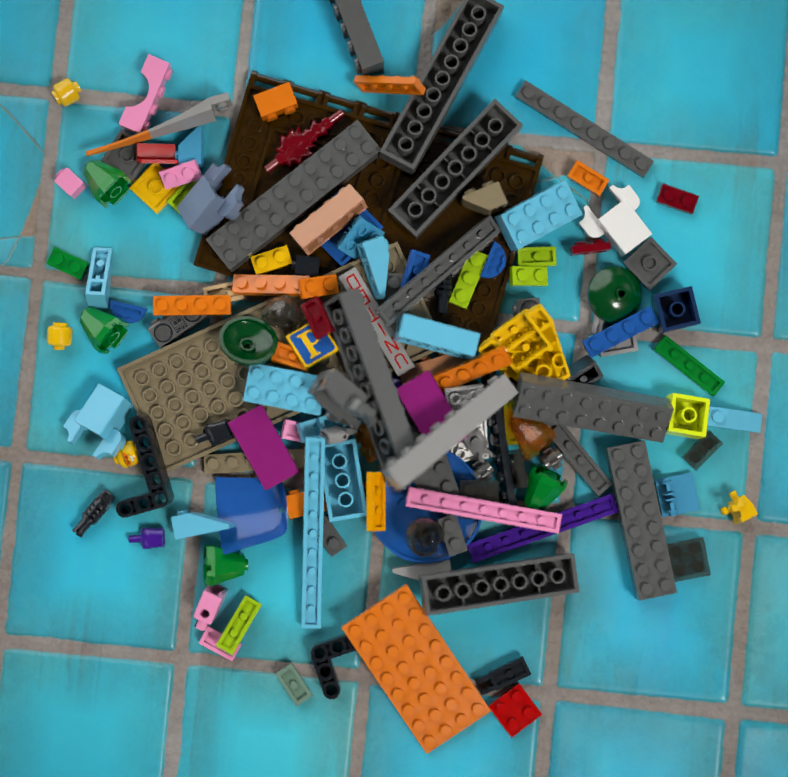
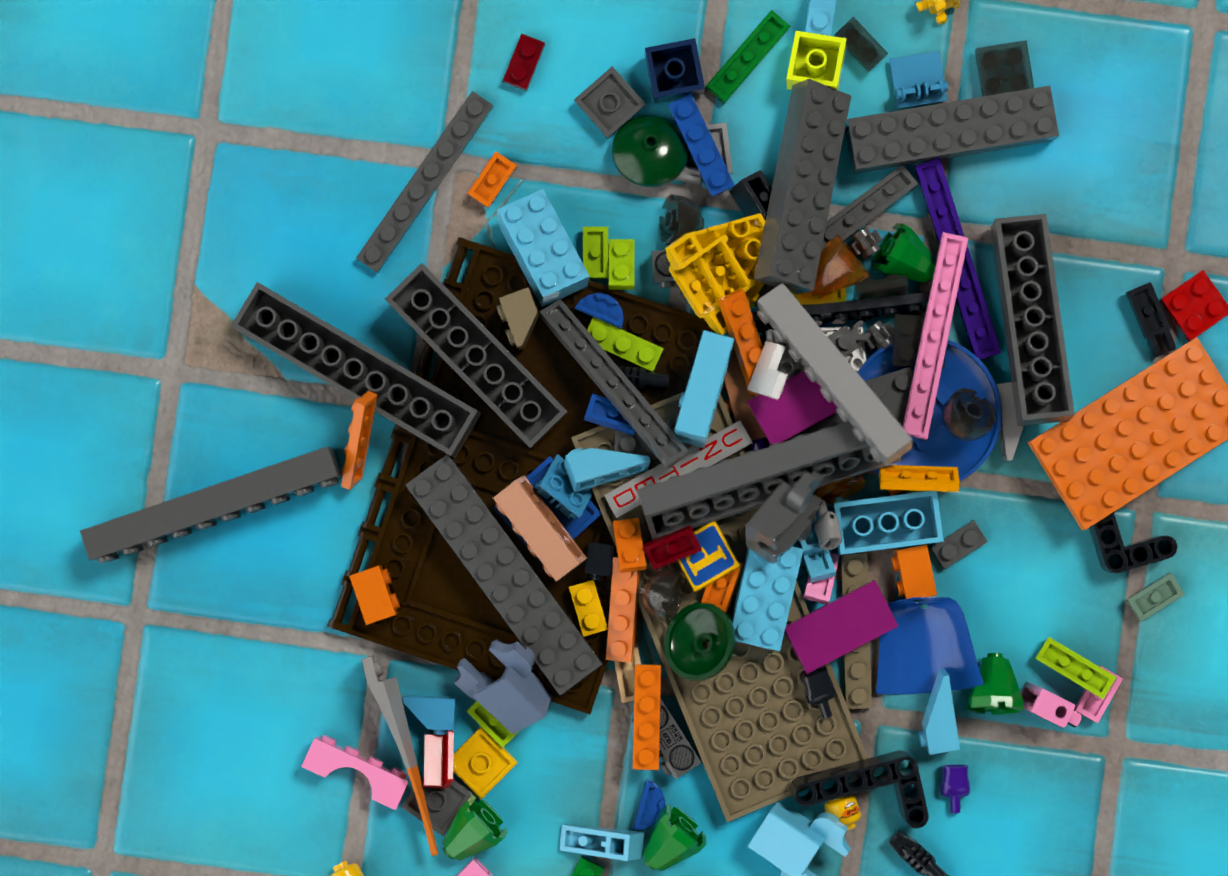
camera: 90 degrees left, 0 degrees up
bright pink plate [159,159,202,190] -> none
dark red piece [264,109,344,173] -> none
medium azure plate [301,436,325,629] -> none
dark grey plate [437,514,468,556] -> none
dark red plate [570,239,611,256] -> none
white piece [578,185,652,257] -> none
none -> clear smoke cylinder [659,194,704,245]
none -> white tile [747,341,787,400]

